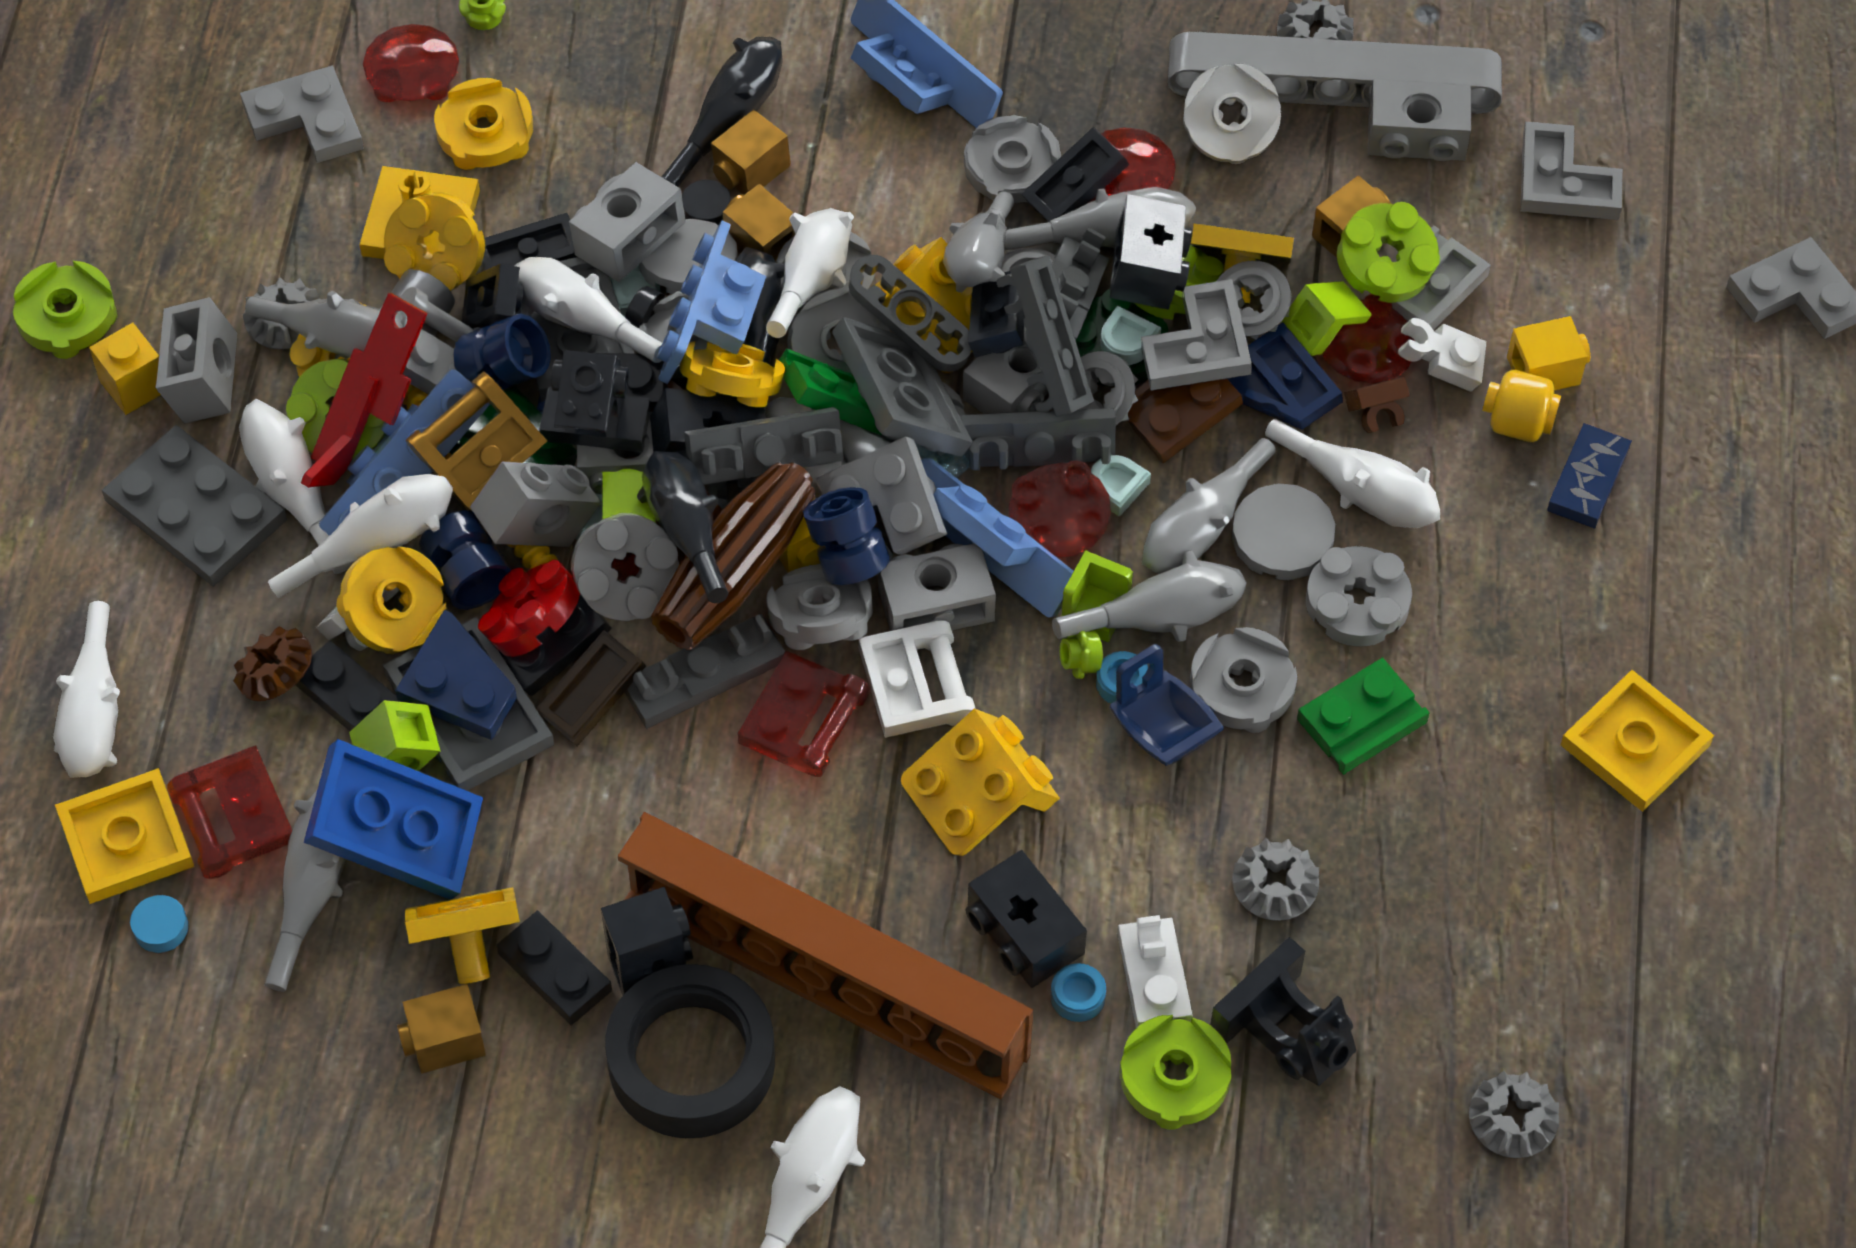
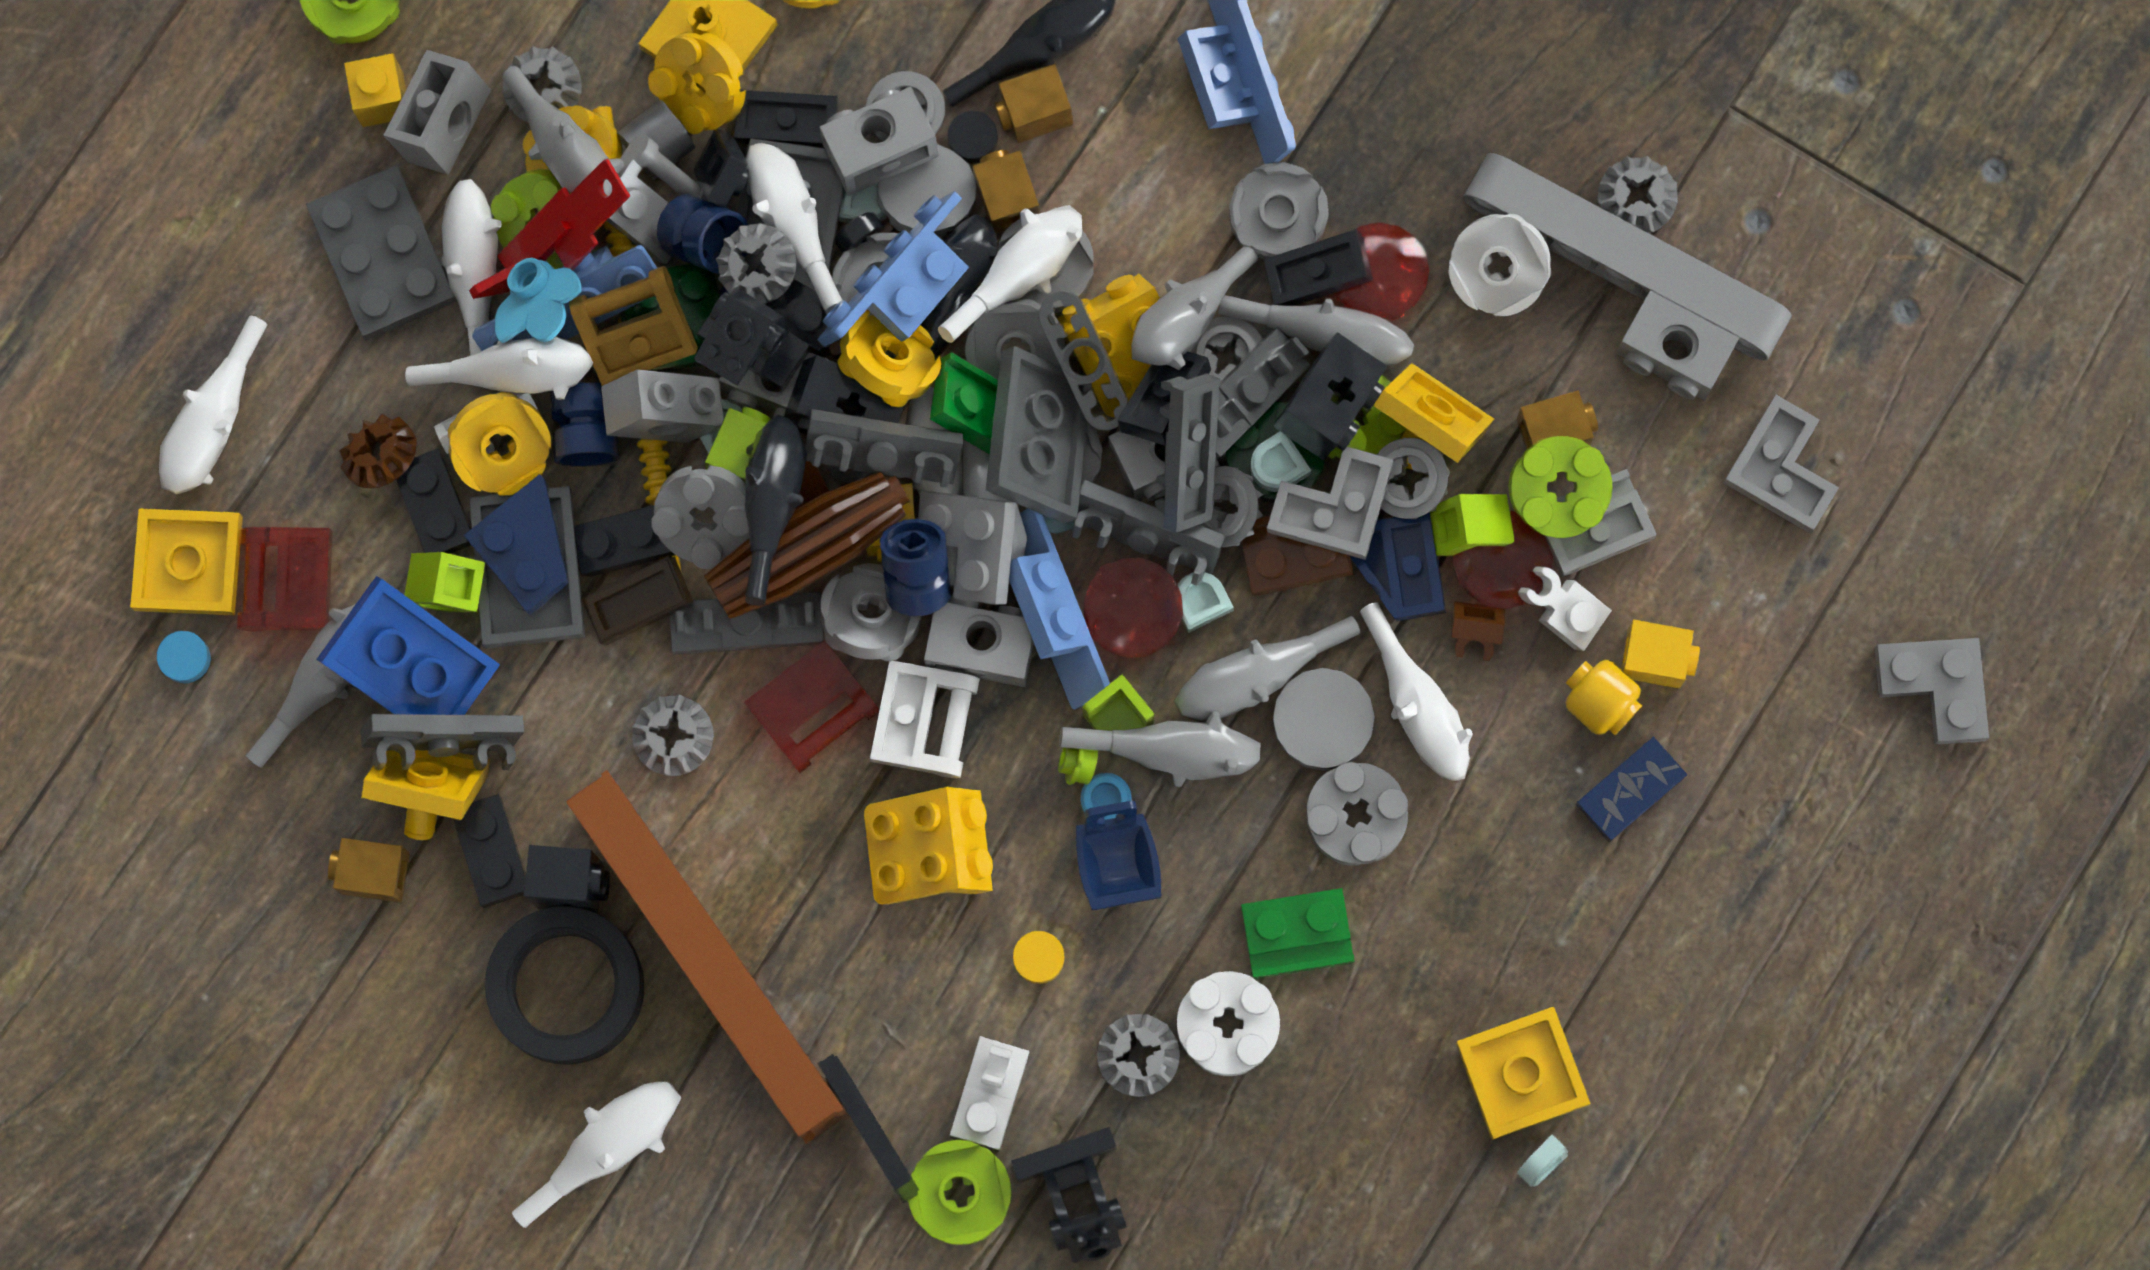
camera: 30 degrees right, 20 degrees up
red plate [478,560,580,657] -> none
black brick [965,850,1087,988] -> none
dark azure tile [1051,963,1106,1022] -> none
light grey plate [1190,627,1297,733] -> none
none -> dark grey plate [361,714,524,770]
none -> medium azure plate [495,258,581,343]
none -> light grey gear [632,694,714,776]
none -> light grey gear [715,223,796,304]
none -> black tile [818,1054,919,1204]
none -> yellow tile [1013,931,1065,984]
none -> white plate [1177,971,1280,1076]
none -> light aqua tile [1517,1135,1568,1187]

